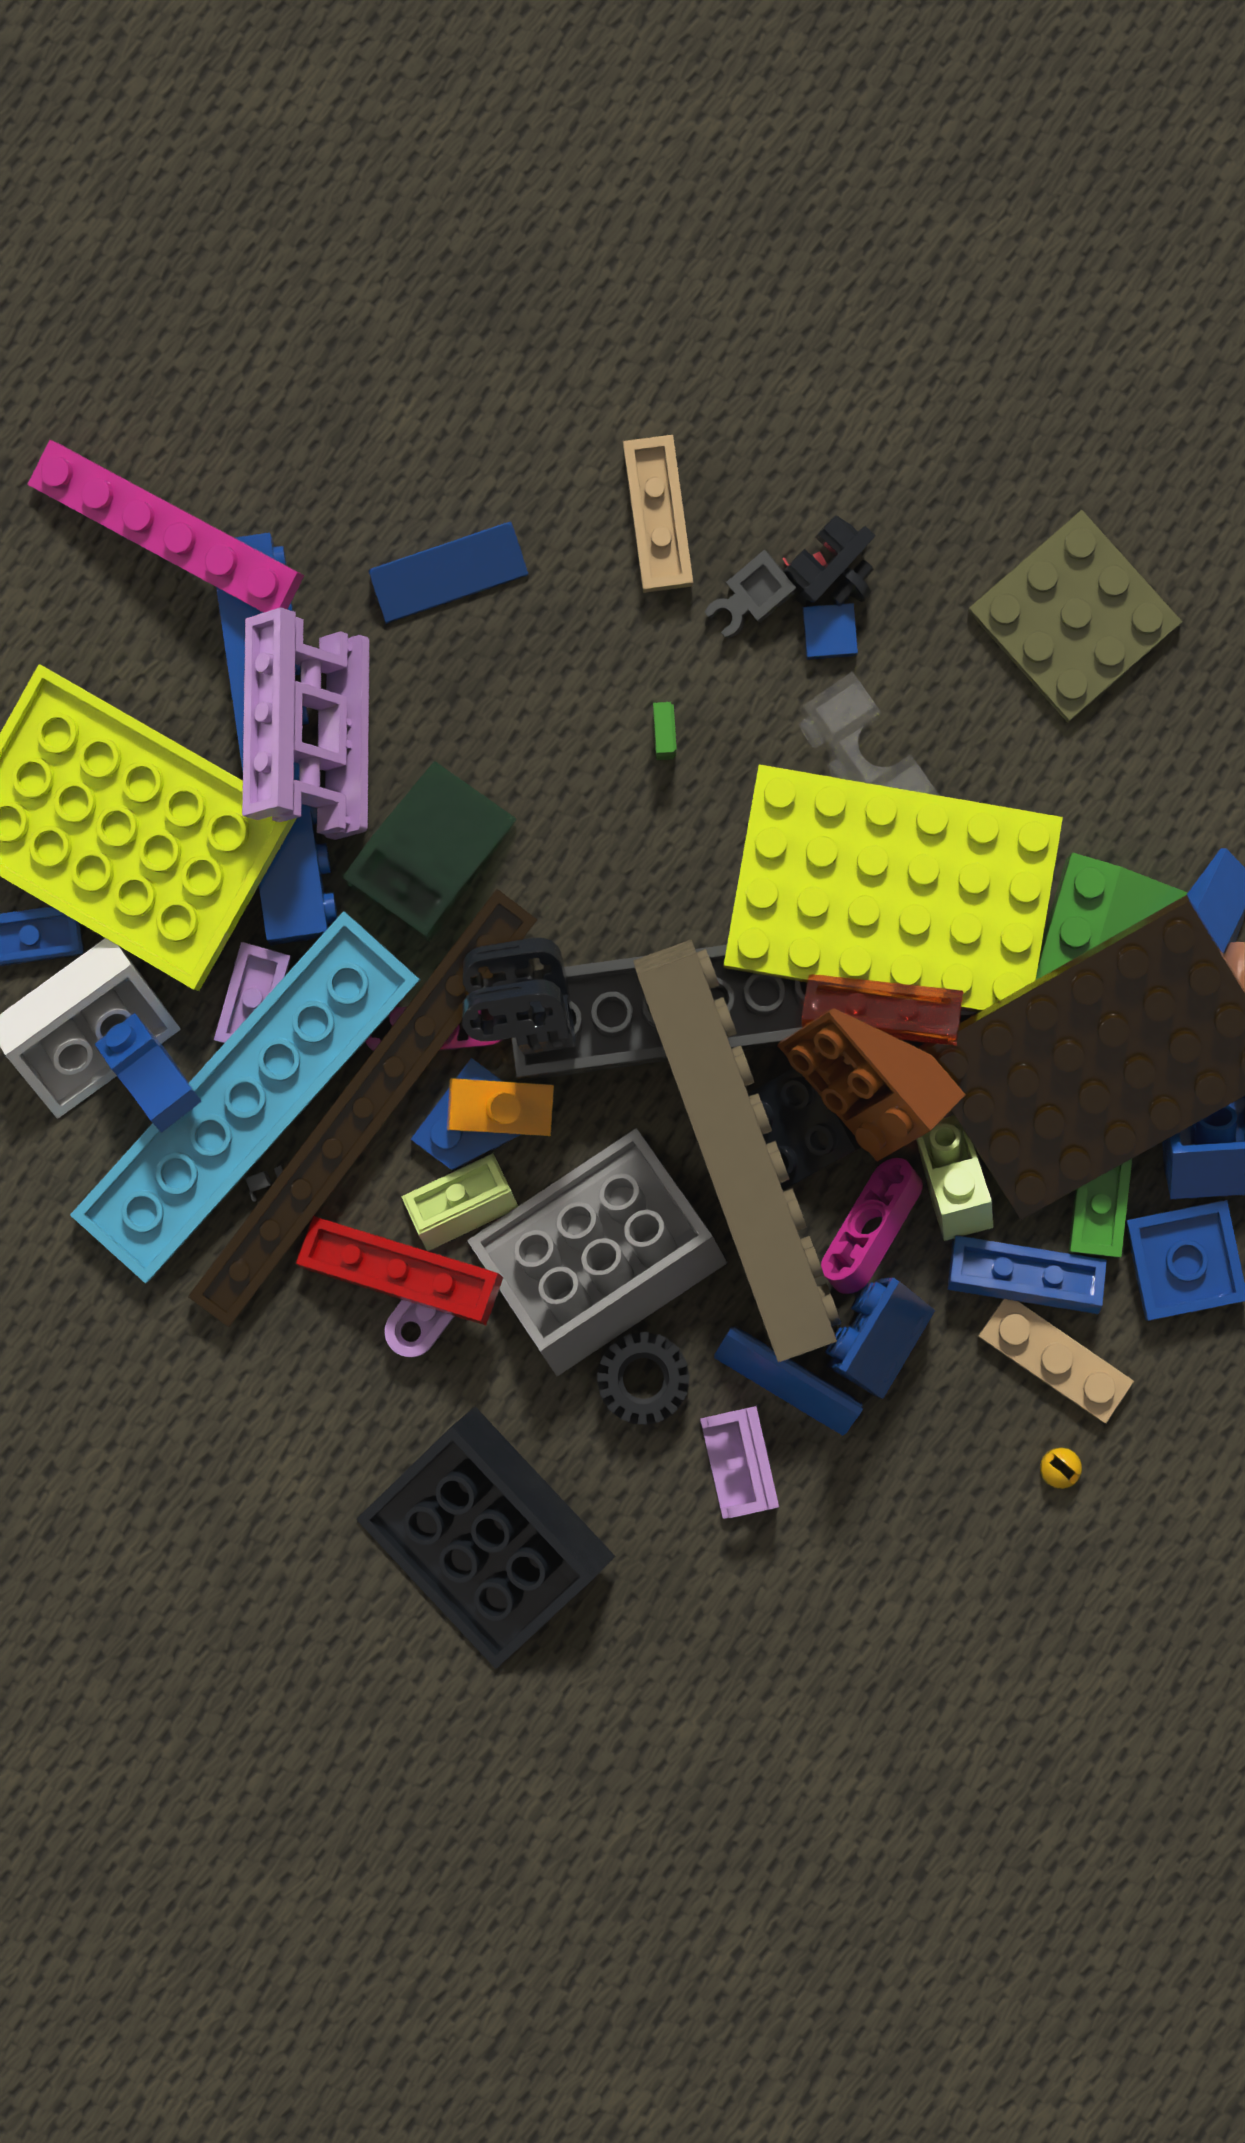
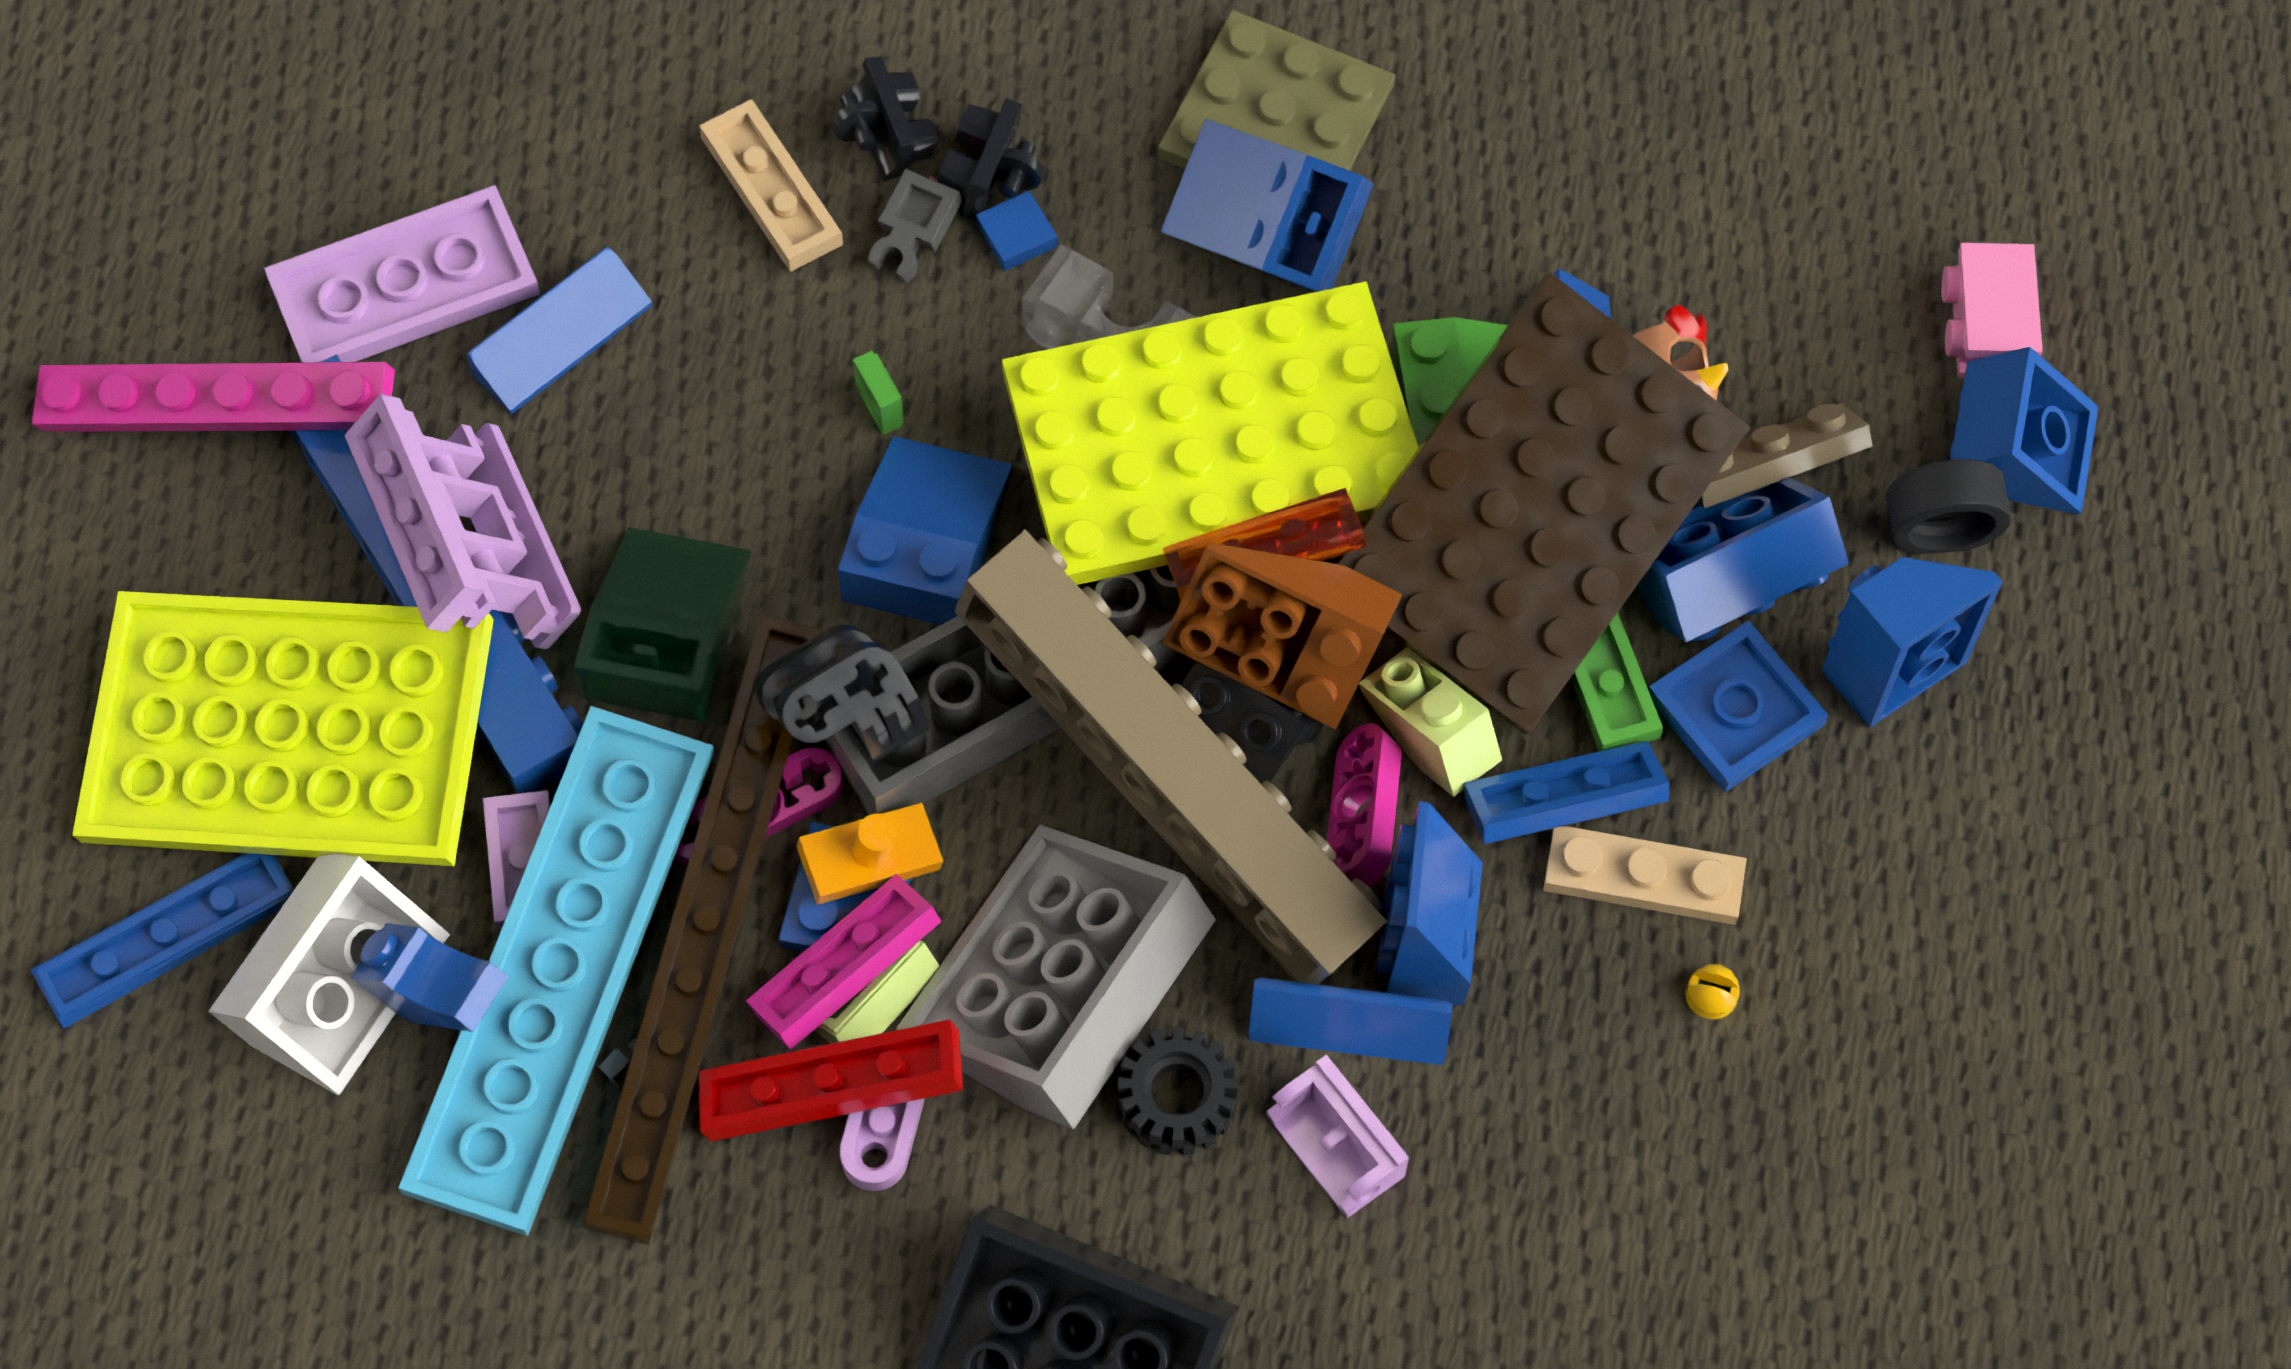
camera: 25 degrees left, 20 degrees down
none -> lavender plate [264,185,540,363]
none -> dark pink plate [746,874,942,1050]
none -> black hips [831,56,939,181]
none -> blue slope [838,436,1013,625]
none -> blue slope [1161,119,1374,292]

